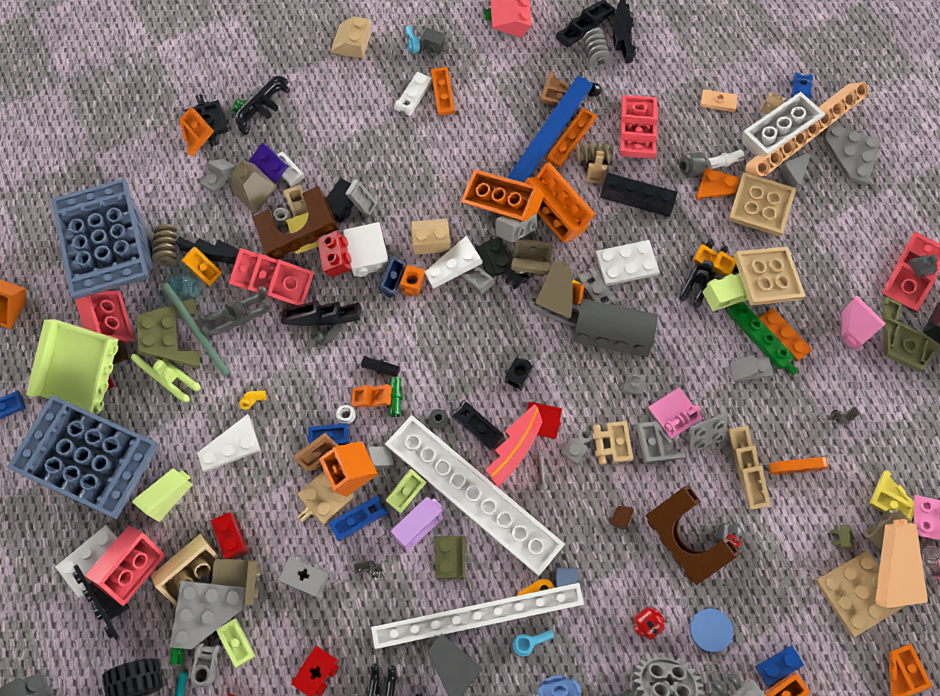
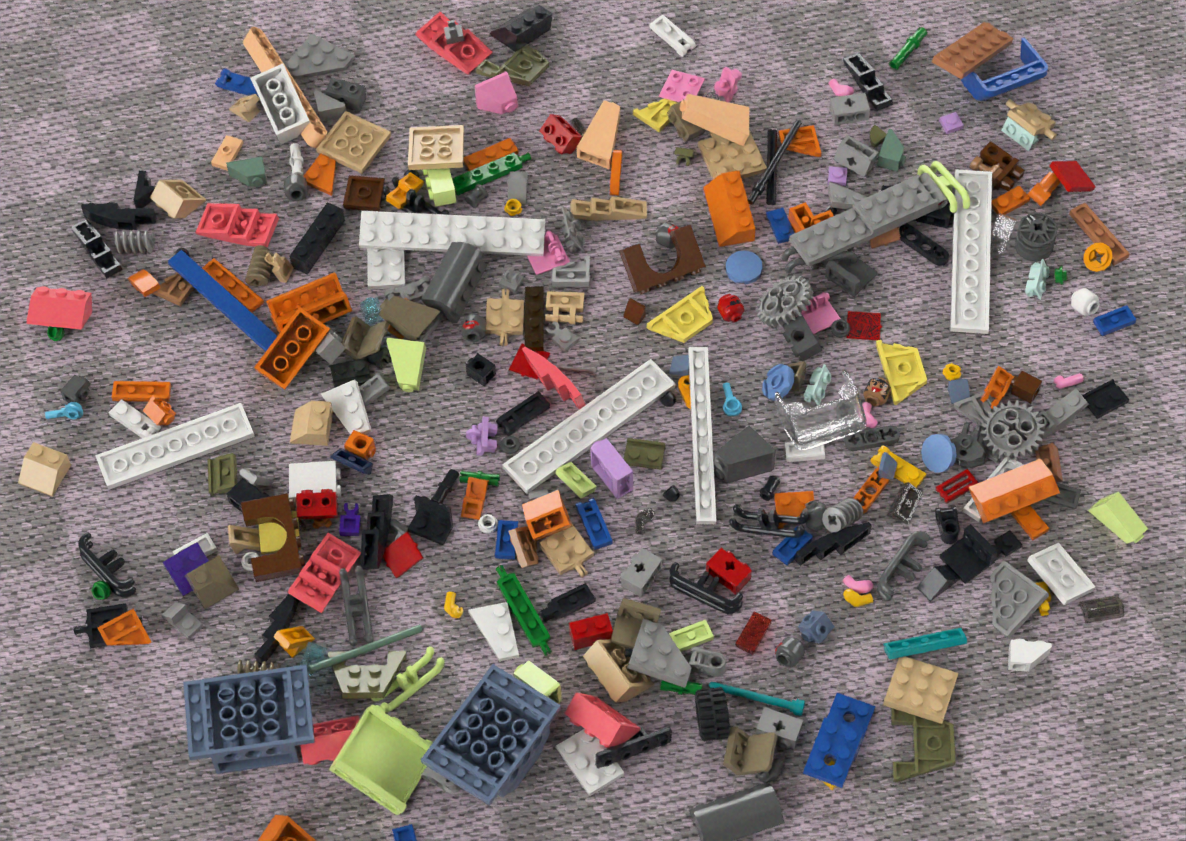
camera: 80 degrees left, 10 degrees down
none -> white plate [95,403,255,490]
none -> orange slope [128,269,160,297]
none -> black slope [133,171,156,208]
none -> orange brick [143,396,176,425]
none -> tan slope [150,180,206,219]
none -> olive plate [207,453,238,496]
none -> sand green slope [226,157,267,187]
none -> dark grey brick [325,78,366,112]
none -> dark purple plate [339,503,361,536]
none -> reddish brown plate [343,175,385,212]
none -> white plate [359,211,545,256]
none -> clear light blue brick [360,297,384,325]
none -> red piece [383,532,424,578]
none -> yellowish green slope [386,338,426,392]
none -> black bracket [408,495,453,545]
none -> dark grey head [461,314,486,342]
none -> dark grey bush [464,184,489,208]
none -> lavender hips [466,416,497,456]
none -> tan plate [486,289,524,346]
none -> green plate [496,565,552,656]
none -> yellow plate [504,199,522,216]
none -> dark brown plate [525,286,544,351]
none -> red brick [539,114,582,154]
none -> black hinge [541,583,596,622]
none -> light nougat slope [577,100,620,169]
none -> light yellow wing [647,286,713,343]
none -> black hinge [659,390,676,407]
none -> black hinge [663,485,680,502]
none -> black piece [669,562,743,614]
none -> orange slope [703,170,756,247]
none -> black bar [748,120,802,205]
none -> black axle [766,129,777,205]

